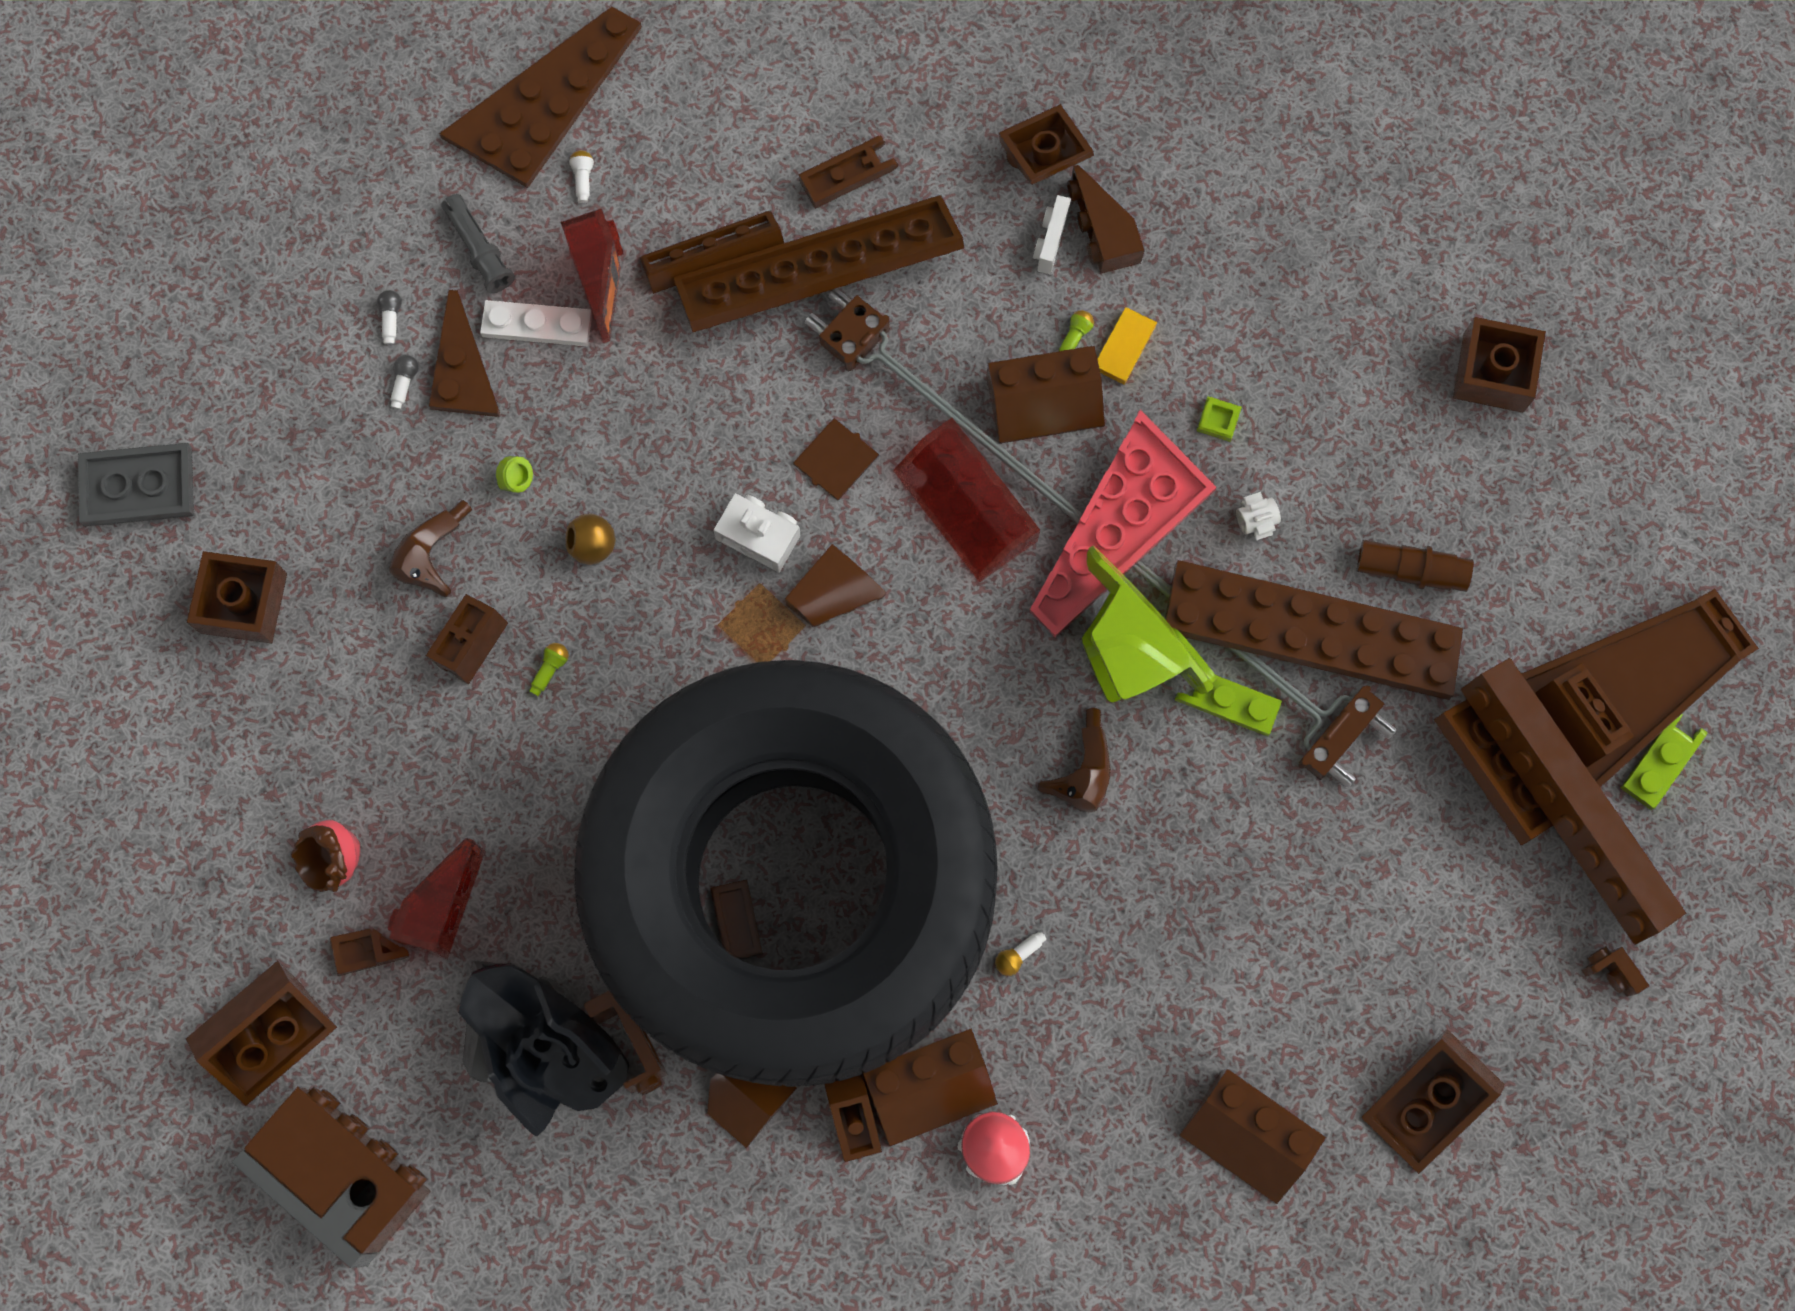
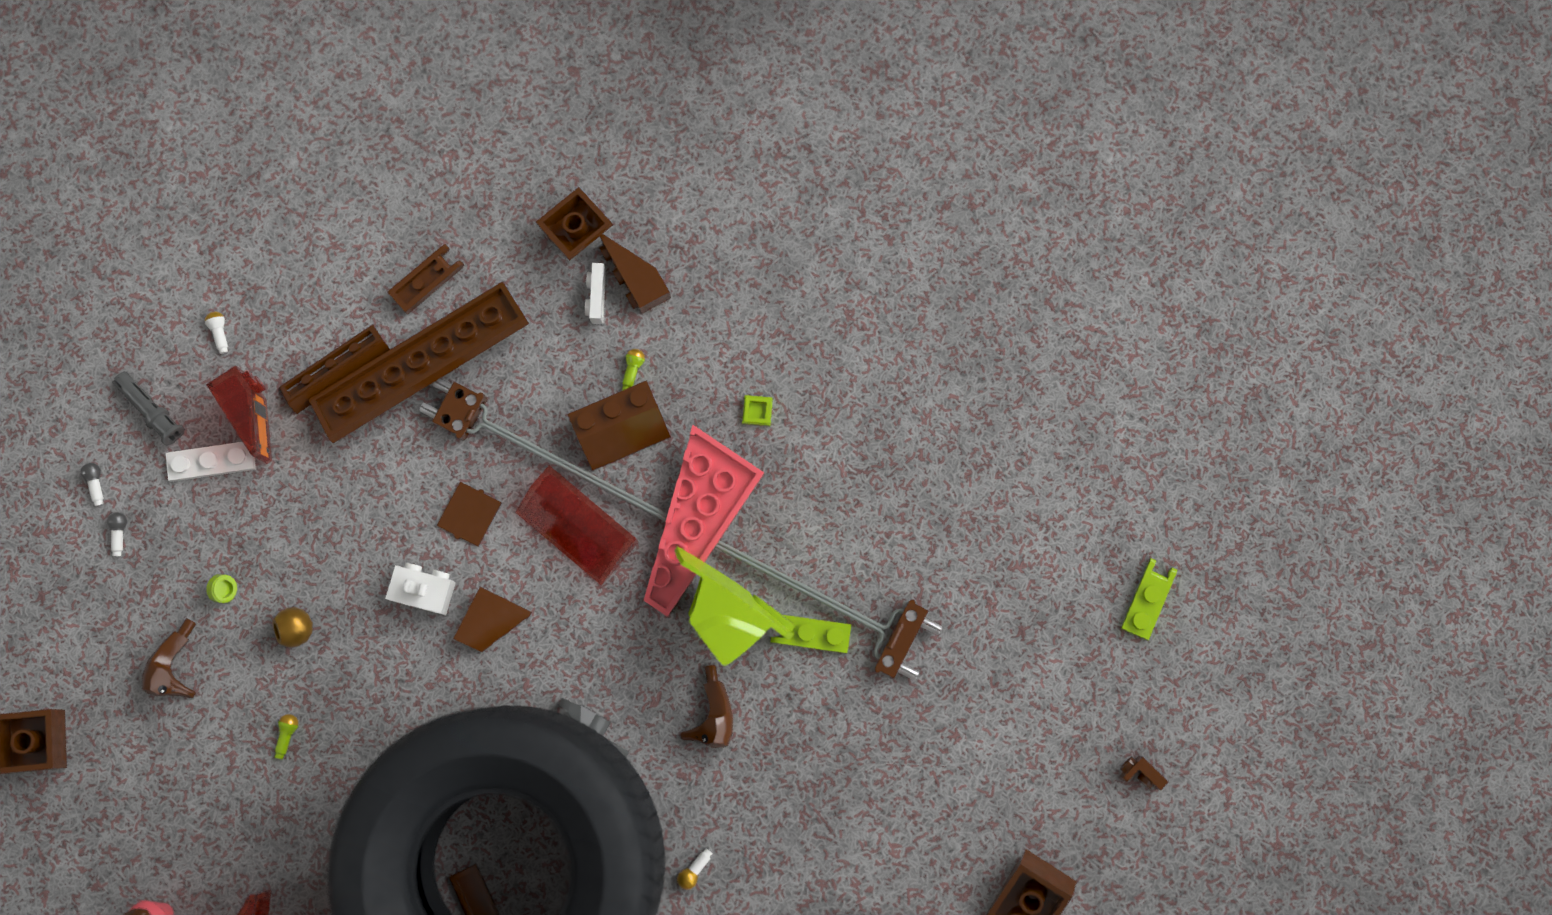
camera: 10 degrees left, 5 degrees up
reddish brown hinge [425,594,508,685] -> none
reddish brown wing [429,290,500,417] -> none
reddish brown wing [439,6,642,188] -> none
clear orange piece [718,583,806,662] -> none
yellow tile [1097,307,1157,385] -> none
reddish brown plate [1165,560,1463,700] -> none
white gear [1236,492,1281,540] -> none
reddish brown piece [1356,540,1474,592] -> none
reddish brown wing [1434,589,1759,846] -> none
reddish brown brick [1453,317,1546,413] -> none
reddish brown brick [1460,658,1687,945] -> none

